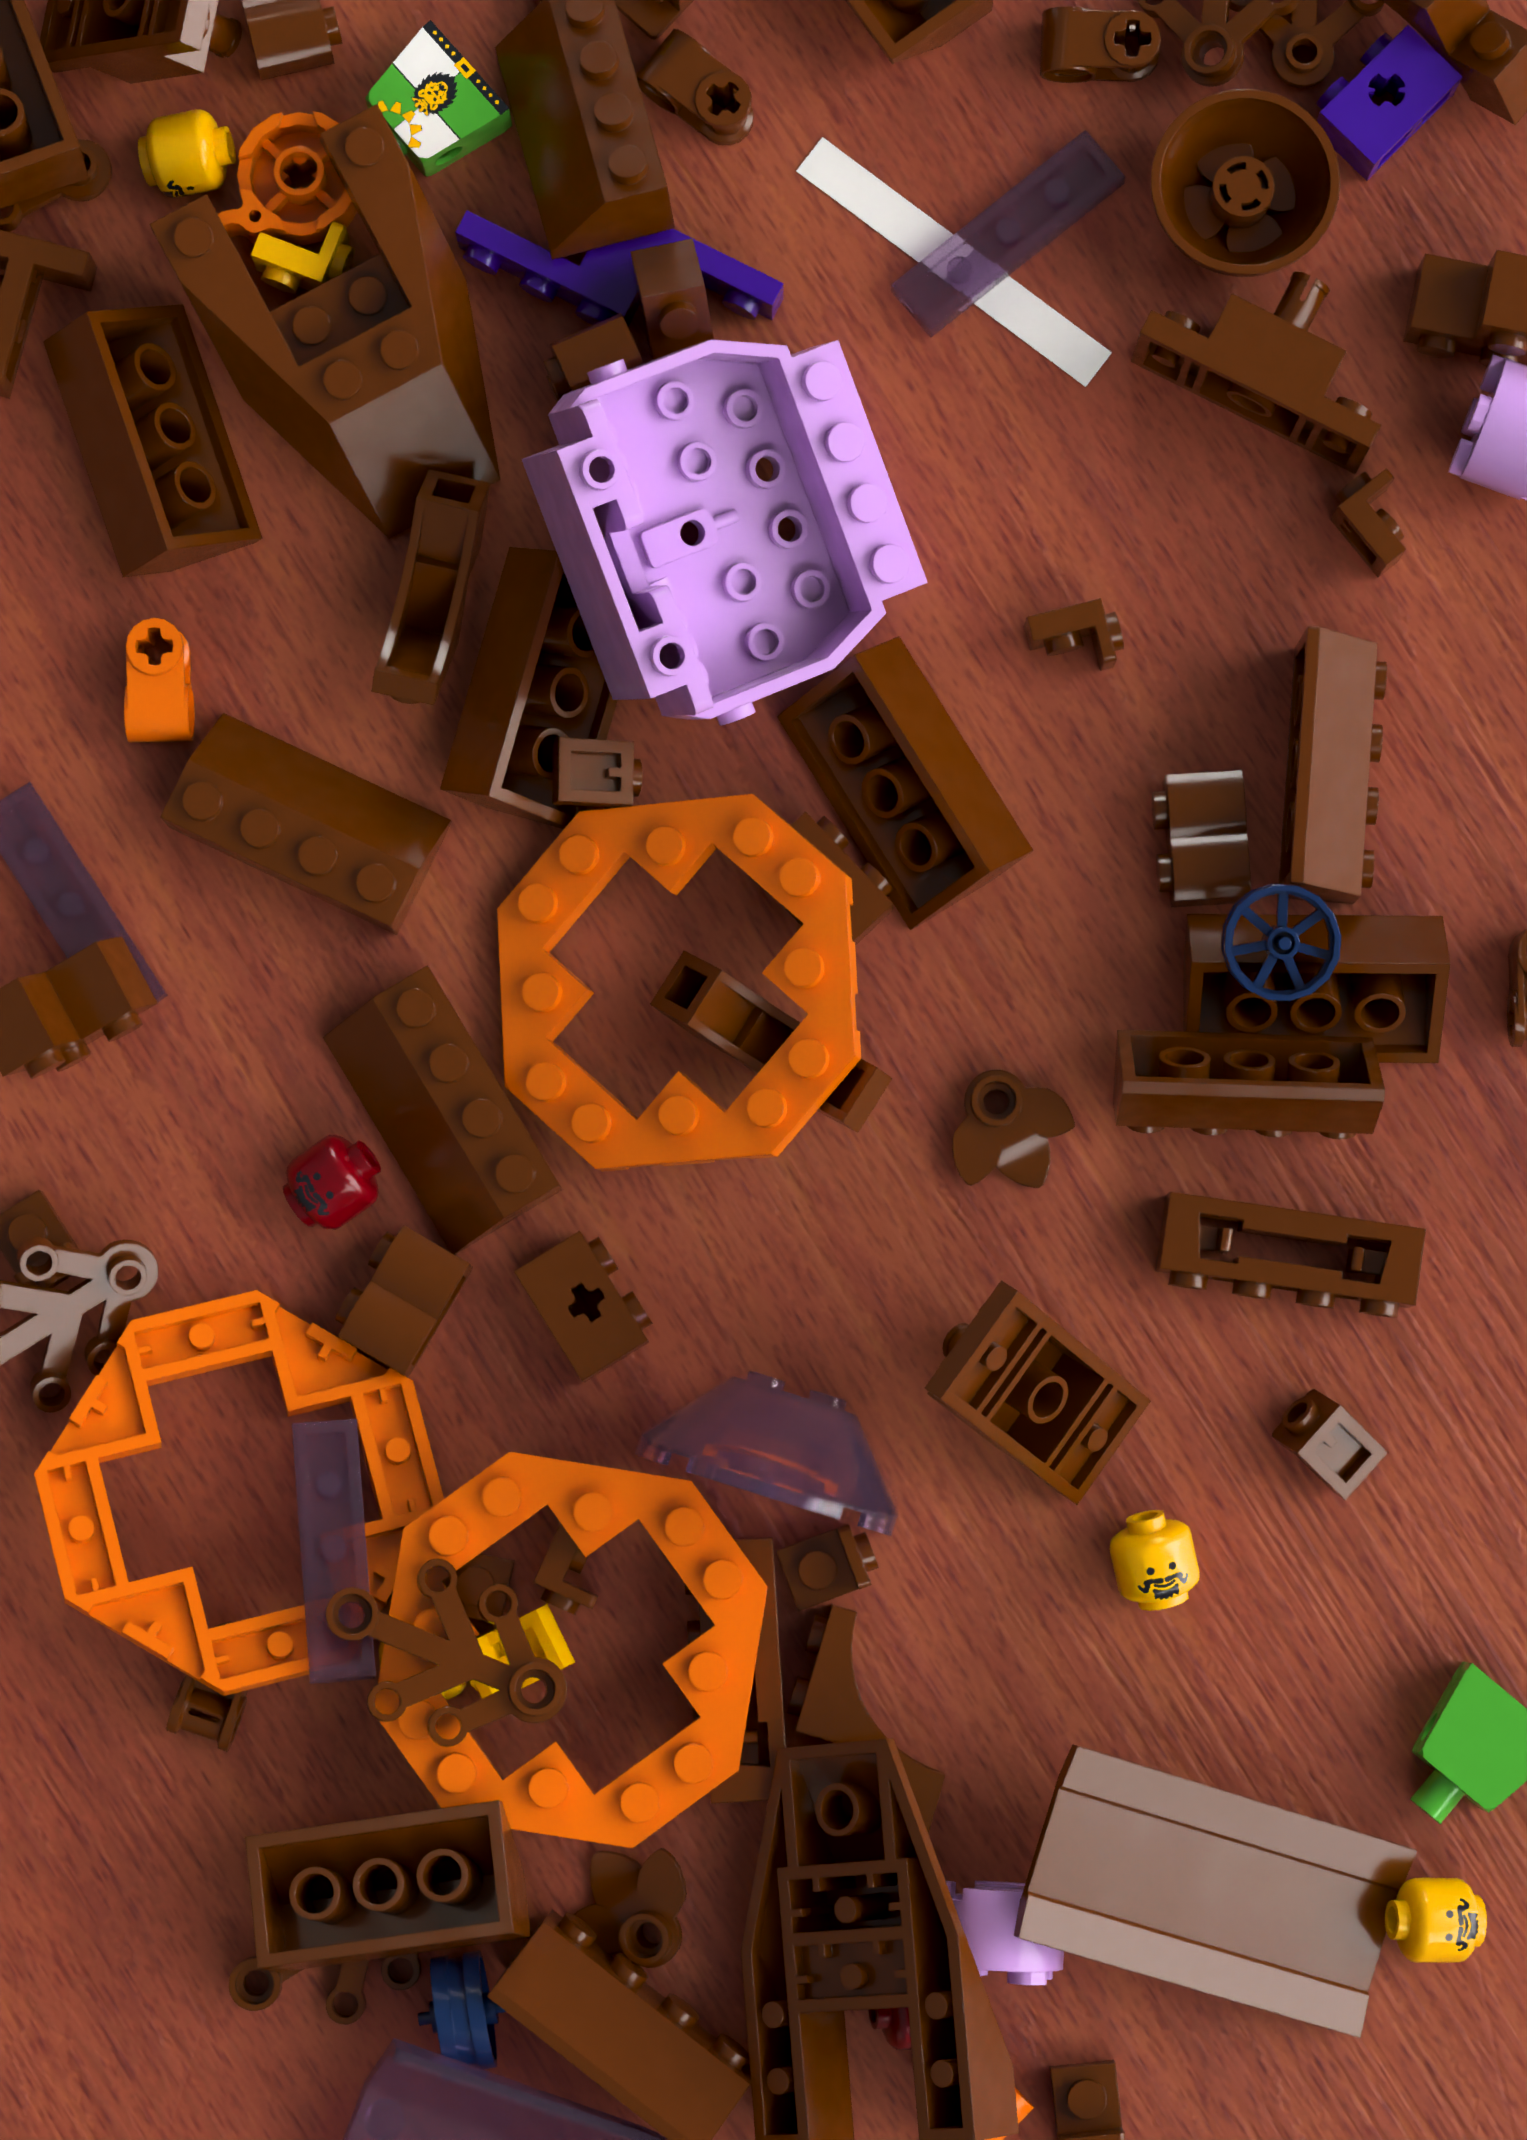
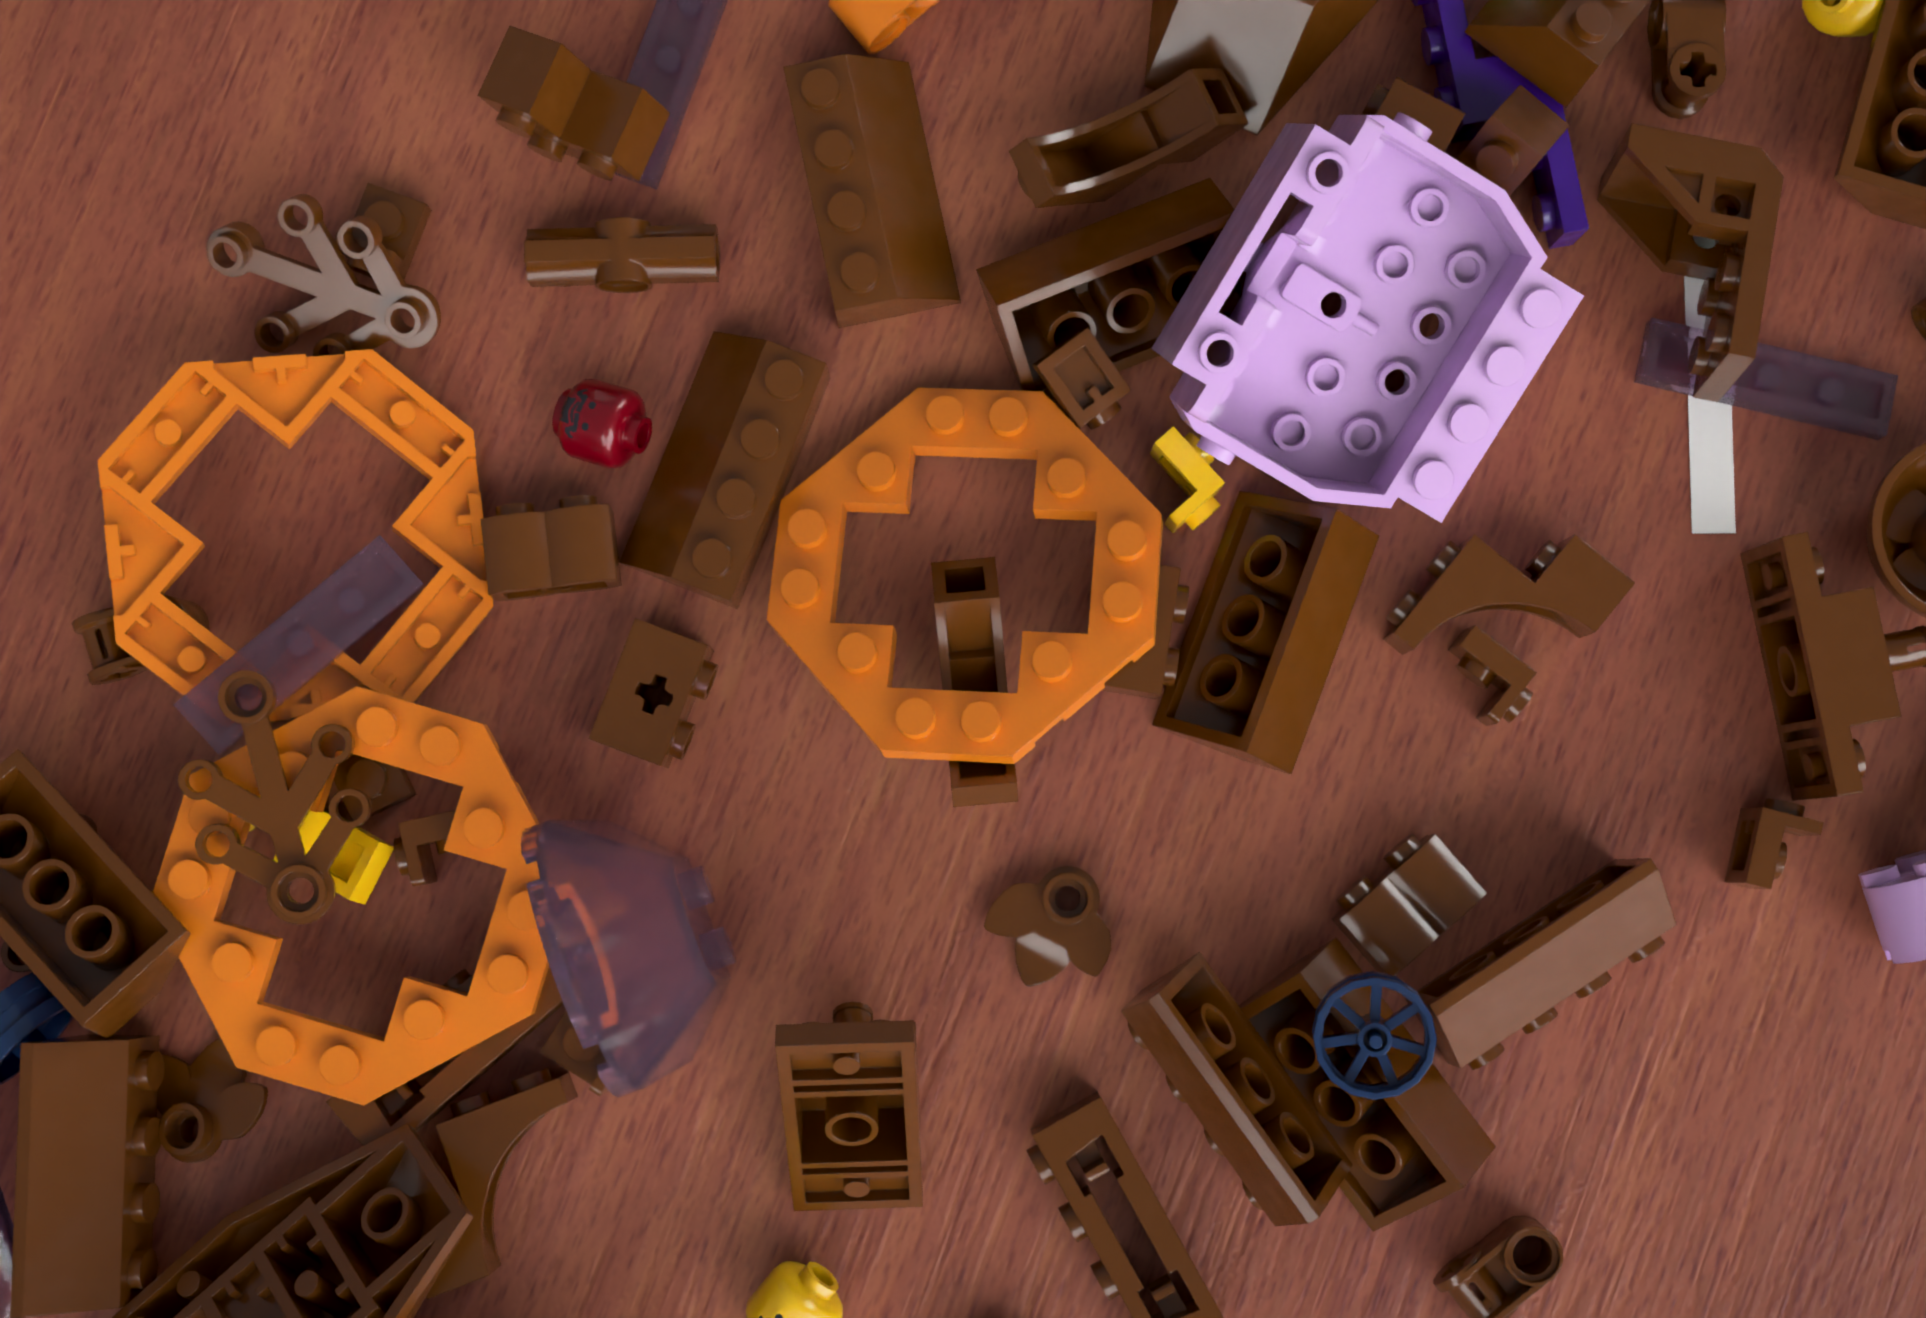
camera: 50 degrees right, 0 degrees up
none -> reddish brown piece [524,217,720,293]
none -> yellow bracket [1150,426,1225,533]
none -> reddish brown arch [1383,534,1635,655]
none -> reddish brown bracket [1597,123,1784,402]

